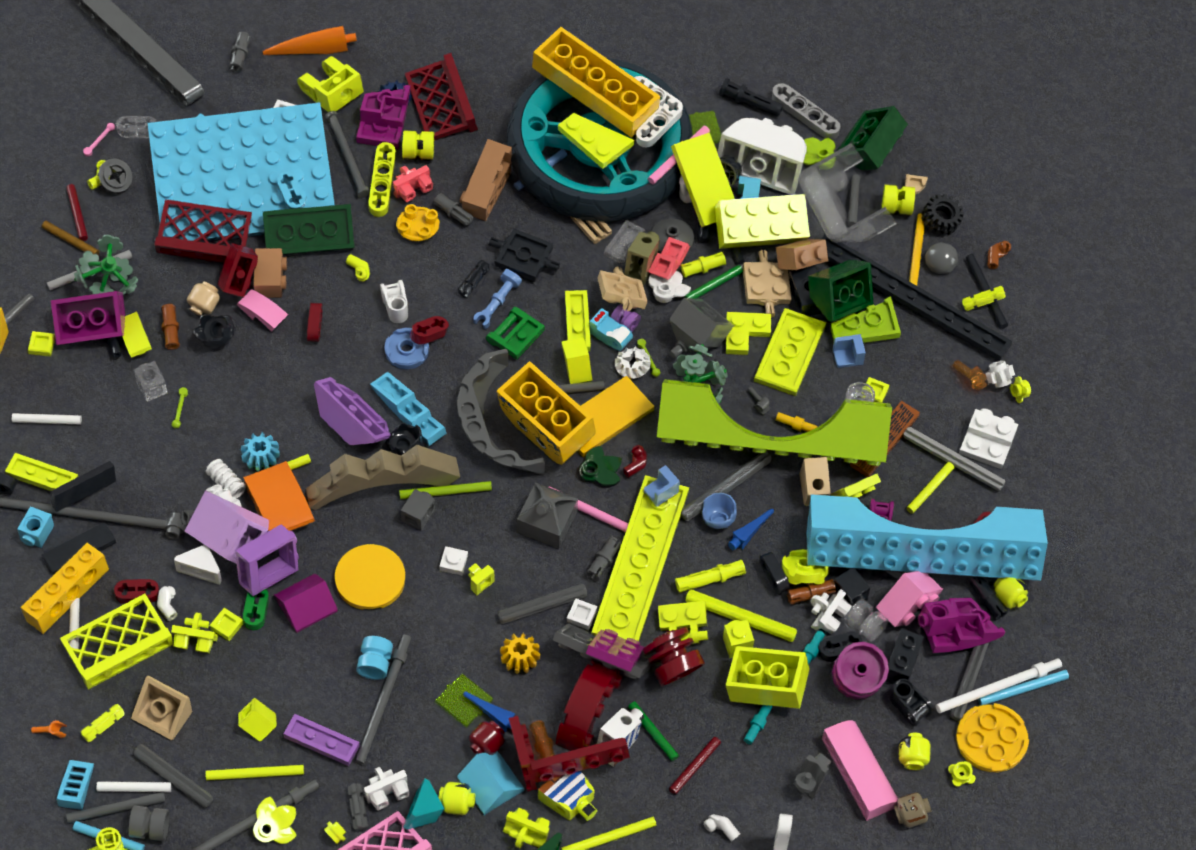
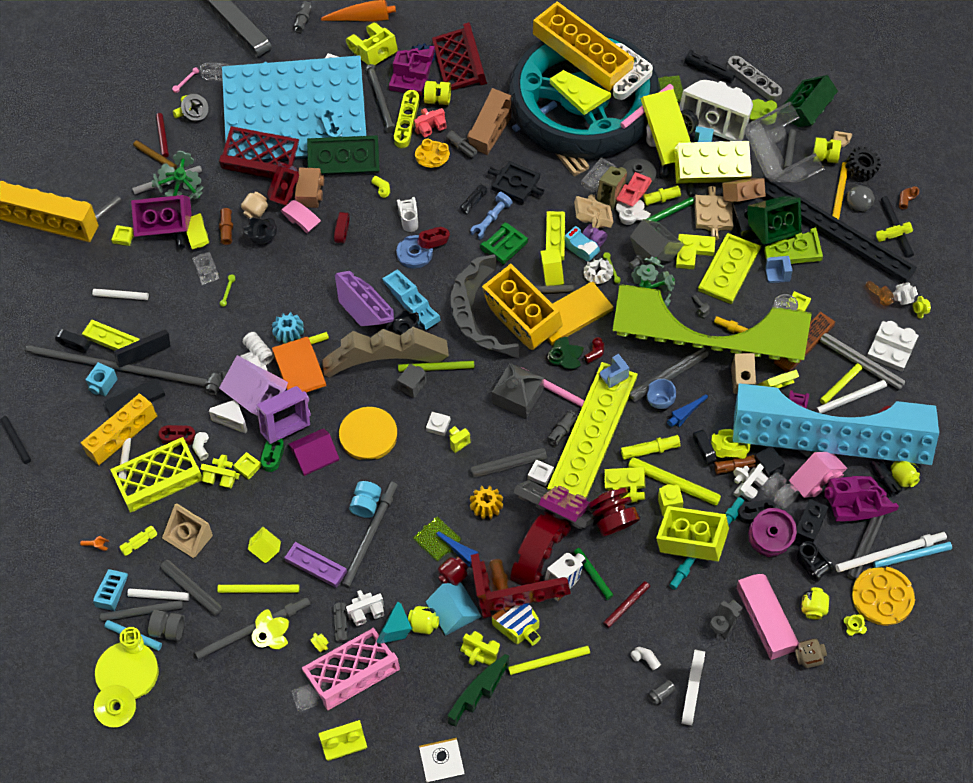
camera: 10 degrees right, 0 degrees up
none -> white bar [816,380,887,414]

